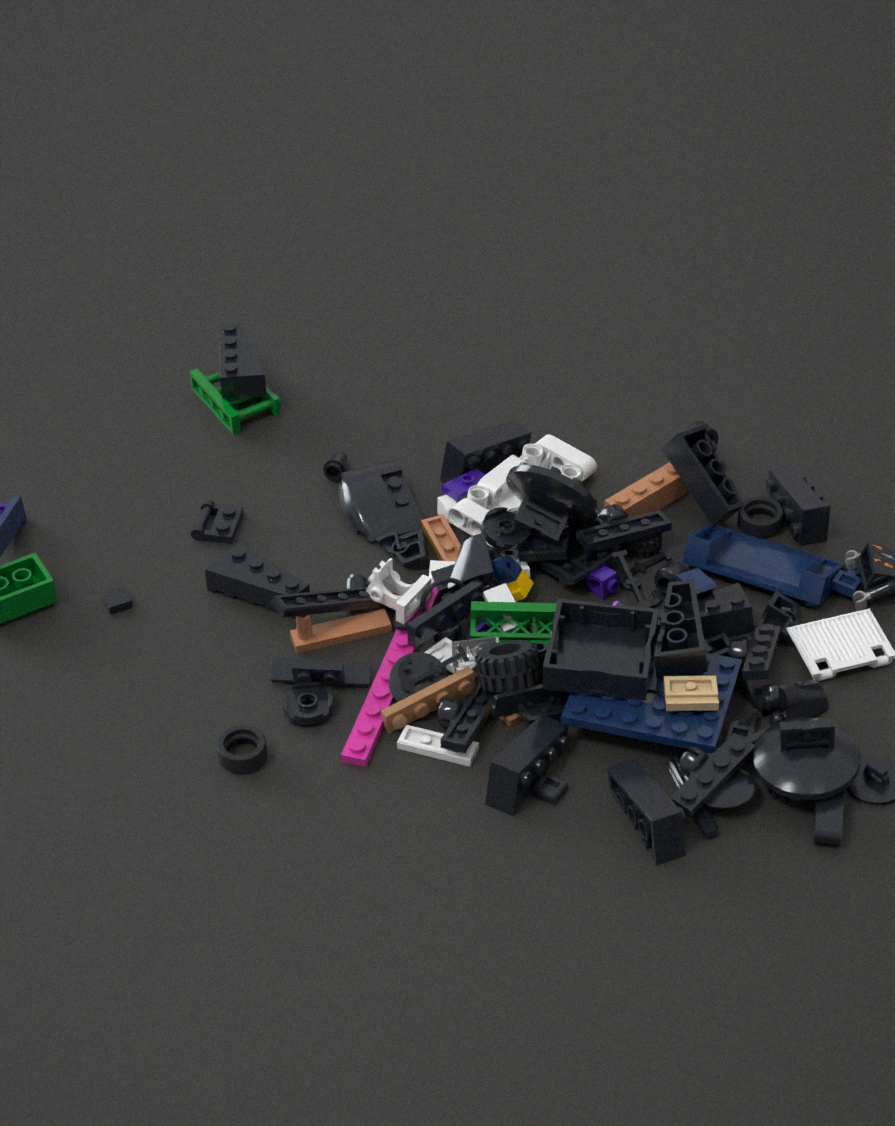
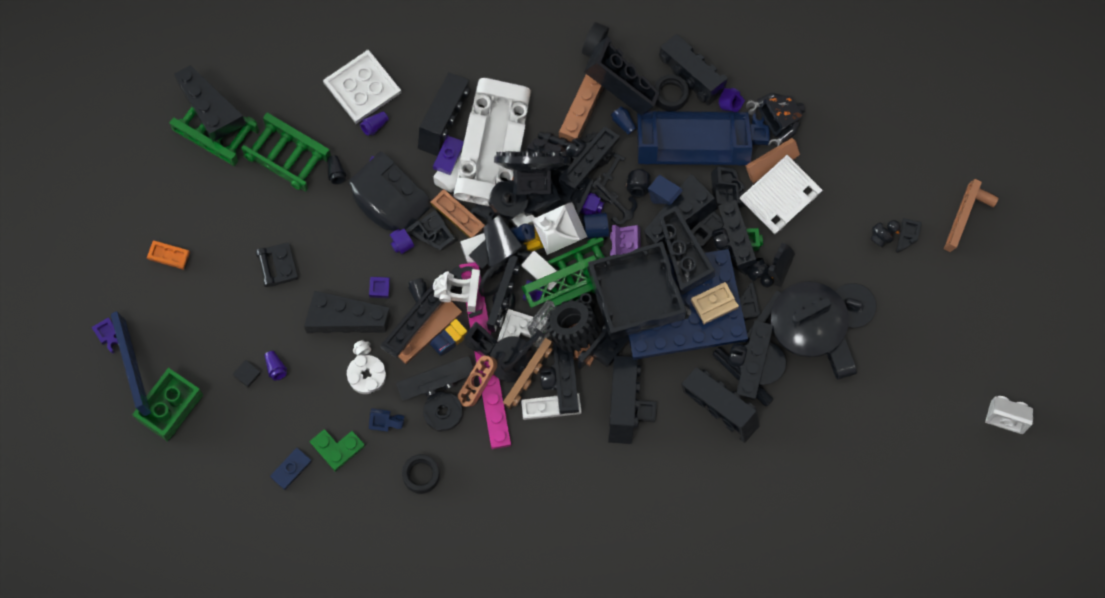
camera: 30 degrees left, 30 degrees up
none -> orange plate [147,240,190,270]
none -> green fence [242,113,331,191]
none -> dark purple cone [264,351,287,381]
none -> dark blue plate [270,448,312,490]
none -> green plate [309,429,365,472]
none -> white plate [323,50,401,124]
none -> white plate [347,355,386,394]
none -> white plate [353,340,371,356]
none -> dark purple cone [360,111,389,136]
none -> dark purple plate [369,277,390,298]
none -> dark blue plate [369,408,404,432]
none -> dark purple plate [390,229,415,255]
none -> leg [430,319,468,356]
none -> nougat beam [458,356,497,407]
none -> black slope [464,322,497,356]
none -> white piece [532,202,587,255]
none -> dark blue piece [583,213,609,239]
none -> dark blue cone [611,106,636,135]
none -> dark purple plate [719,88,745,112]
none -> nougat tile [746,138,800,183]
none -> green plate [746,228,763,251]

